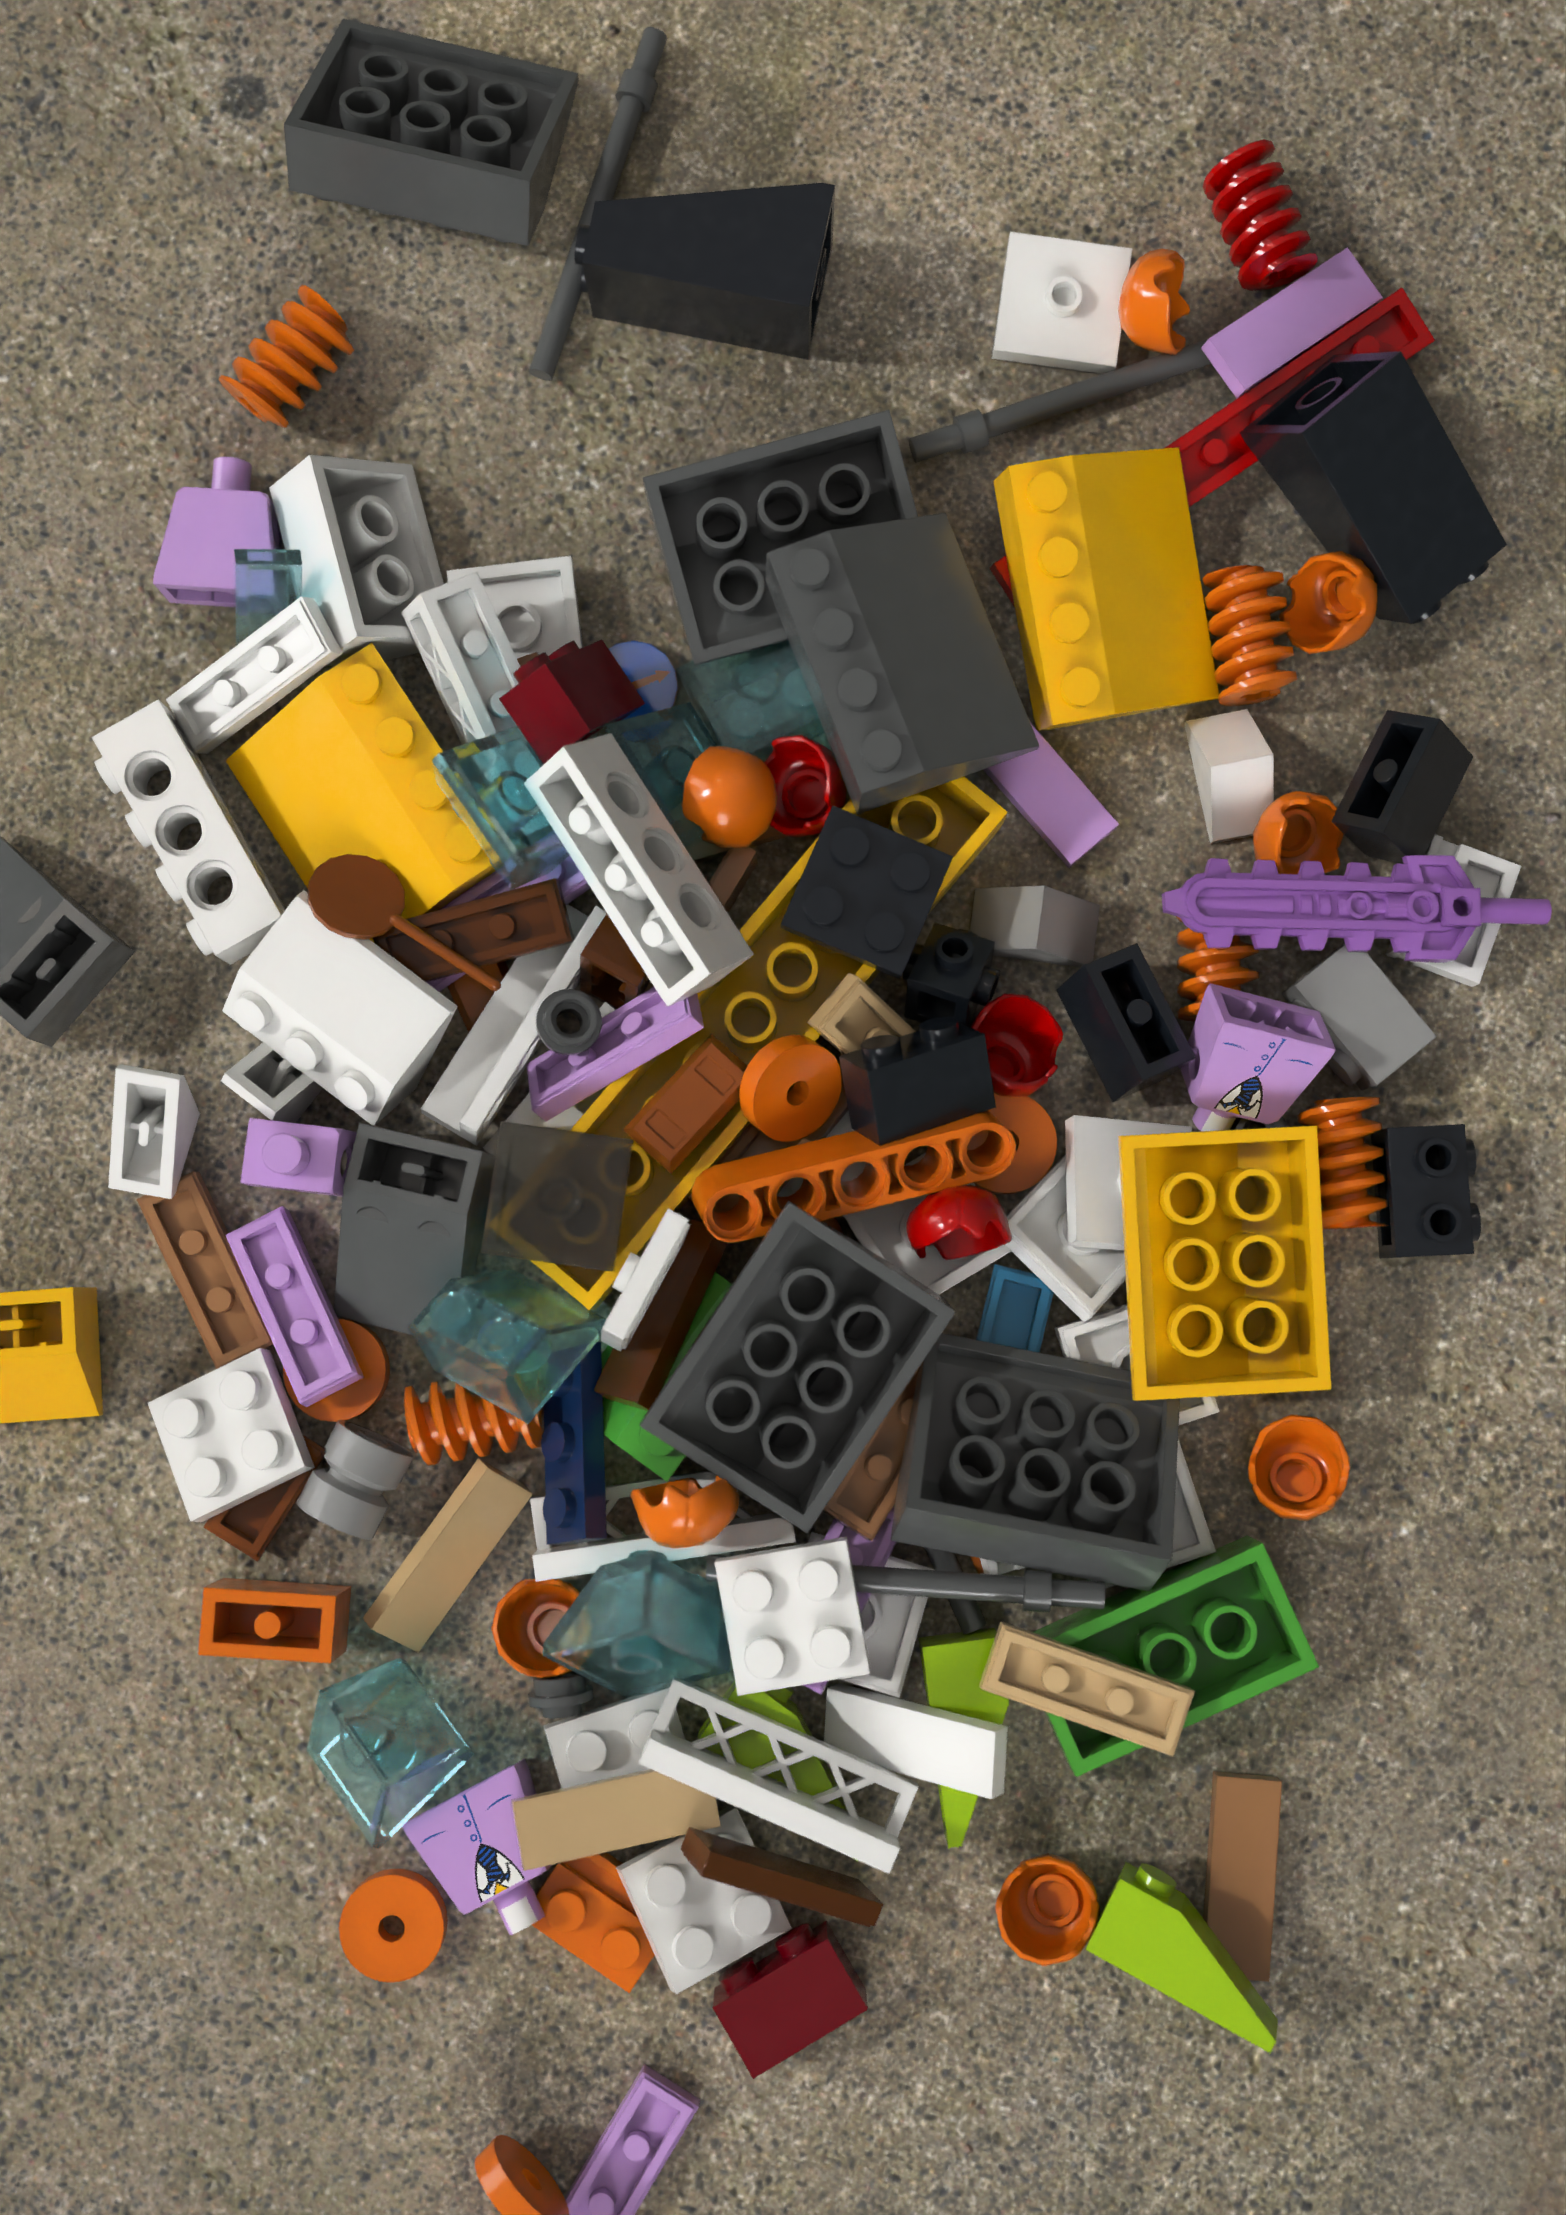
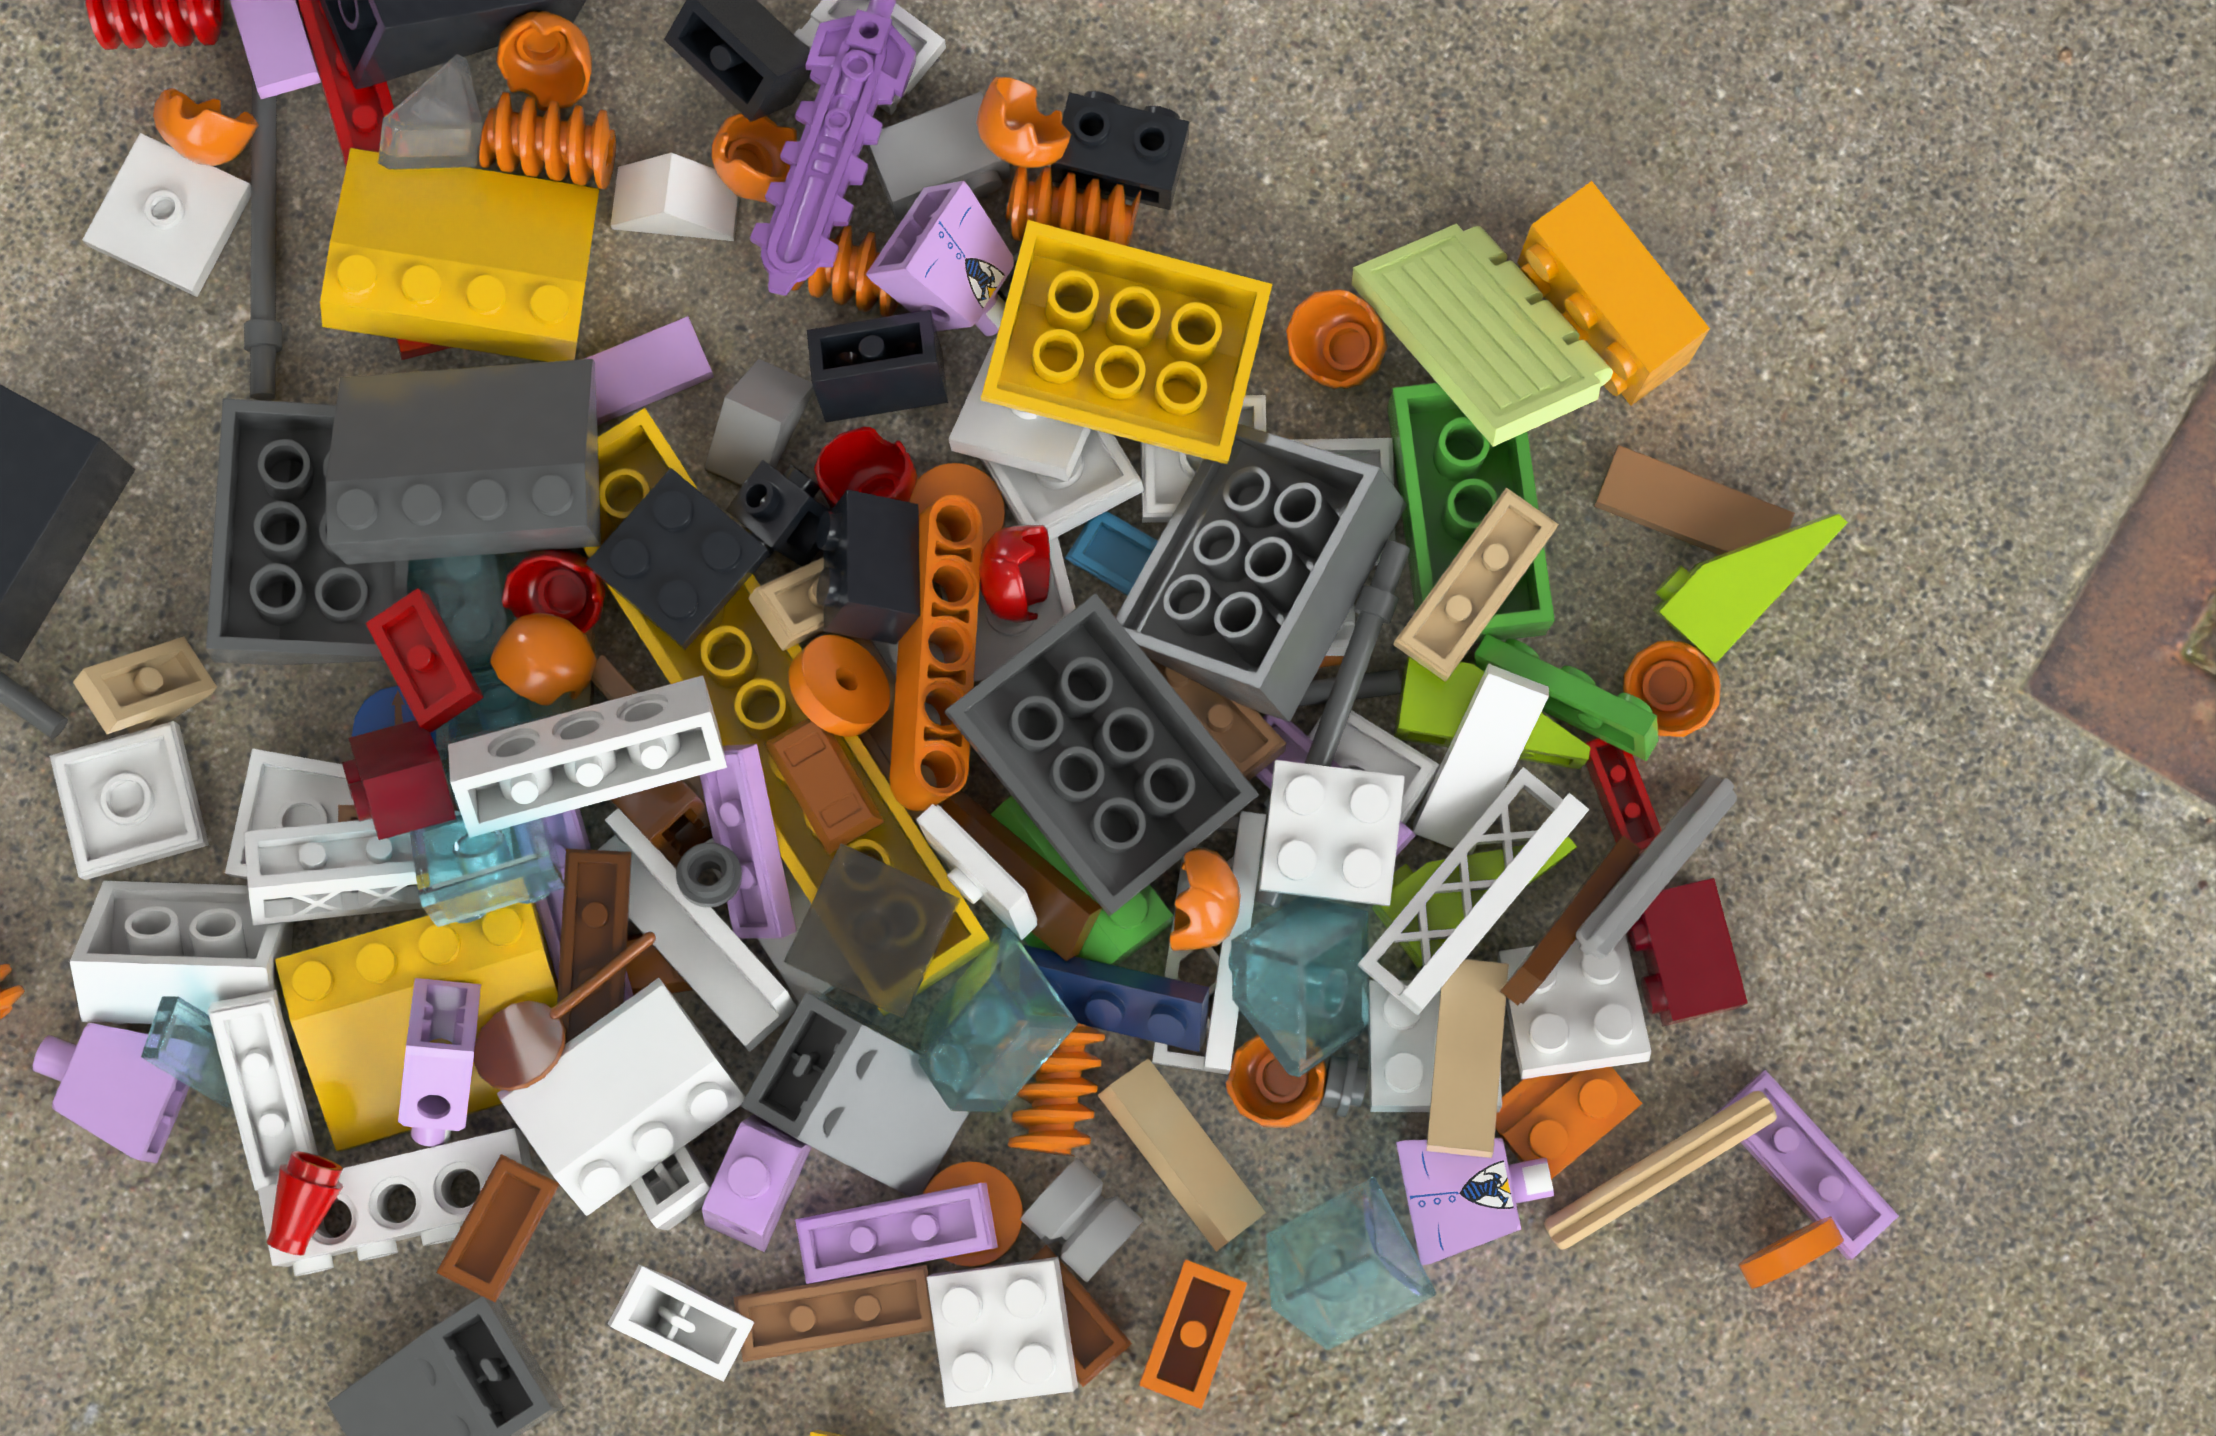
camera: 75 degrees left, 5 degrees down
orange piece [339,1869,448,1983] -> none
none -> white plate [50,721,209,880]
none -> tan slope [73,636,217,734]
none -> red cone [266,1151,343,1255]
none -> red plate [365,588,484,733]
none -> clear slope [378,54,482,169]
none -> lavender torso [398,978,481,1147]
none -> dark orange tile [436,1154,560,1303]
none -> orange hair [976,77,1071,168]
none -> yellowish green hinge [1351,224,1613,447]
none -> bright green plate [1474,634,1659,761]
none -> light orange brick [1517,181,1710,406]
none -> tan axle [1544,1091,1777,1250]
none -> light grey axle [1576,775,1737,959]
none -> red piece [1585,738,1662,854]

